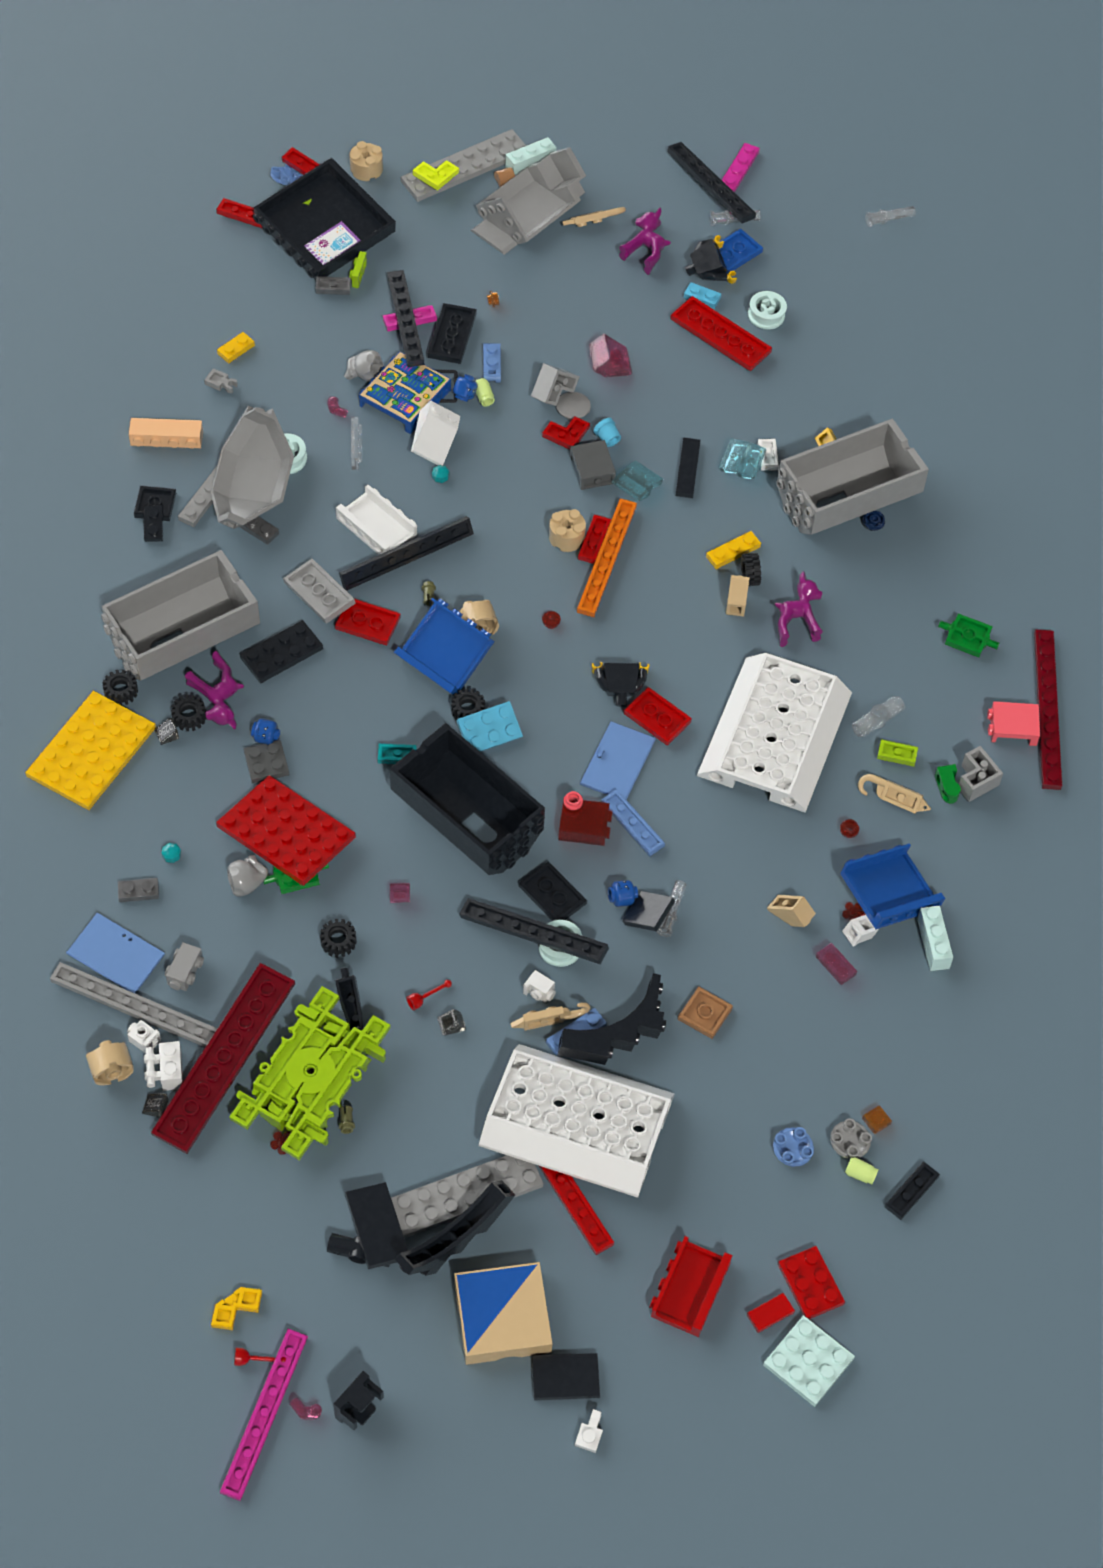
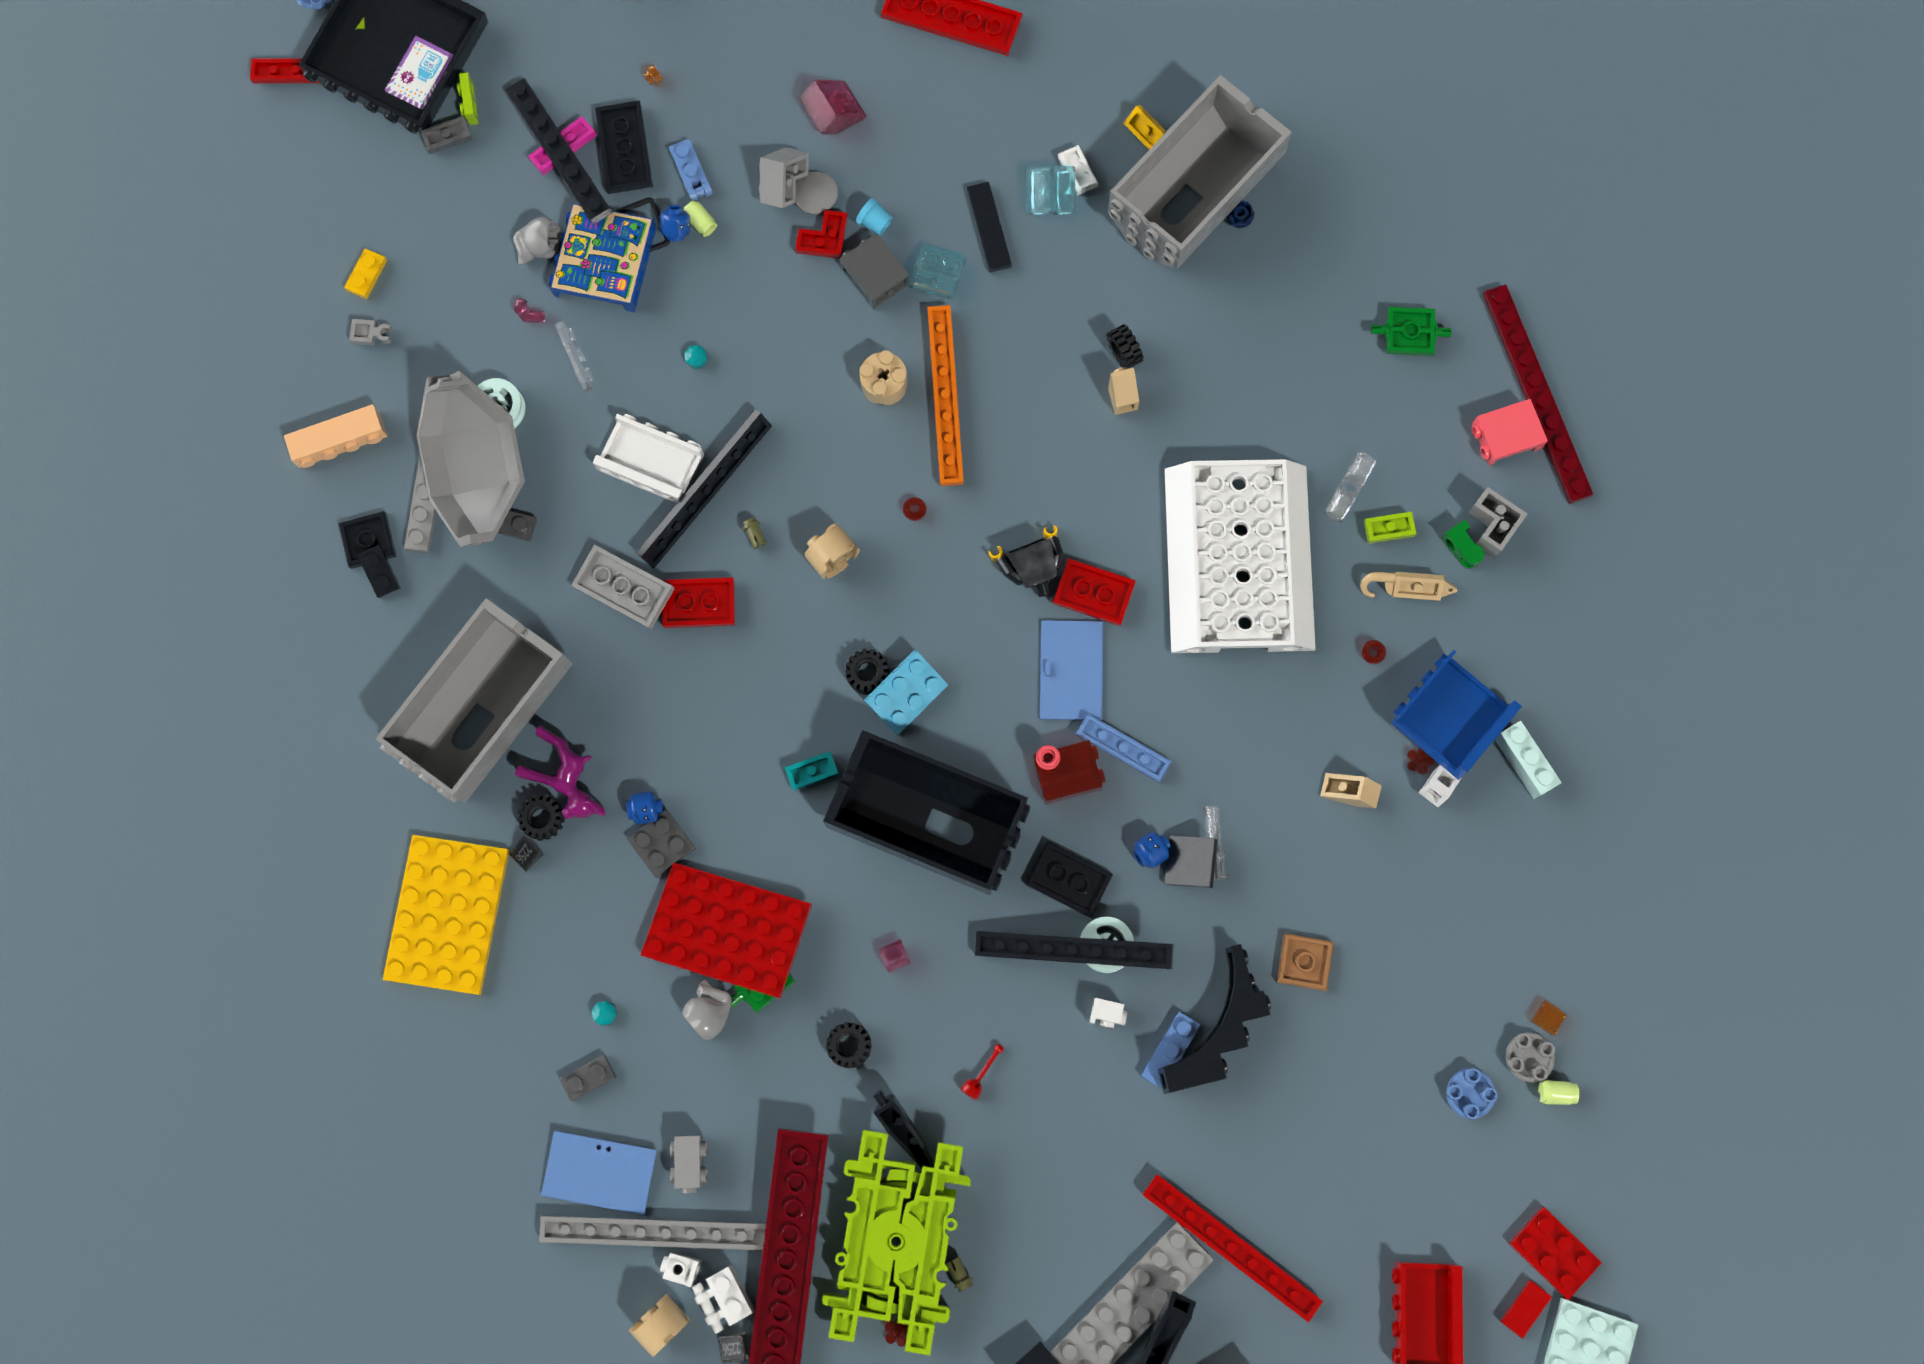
camera: 15 degrees left, 20 degrees up
black tyre [103,670,138,706] -> none
black plate [240,620,323,684] -> none
blue panel [394,598,495,695] -> none
white slope [411,400,460,465] -> none
clear smoke slope [437,1009,466,1036] -> none
white slope [479,1044,674,1198] -> none
tan plate [511,1003,590,1031] -> none
red plate [578,514,611,564] -> none
yellow plate [706,531,761,569] -> none
magenta animal [775,571,823,647] -> none
clear pink plate [816,943,857,985] -> none
black tile [885,1161,940,1220] -> none

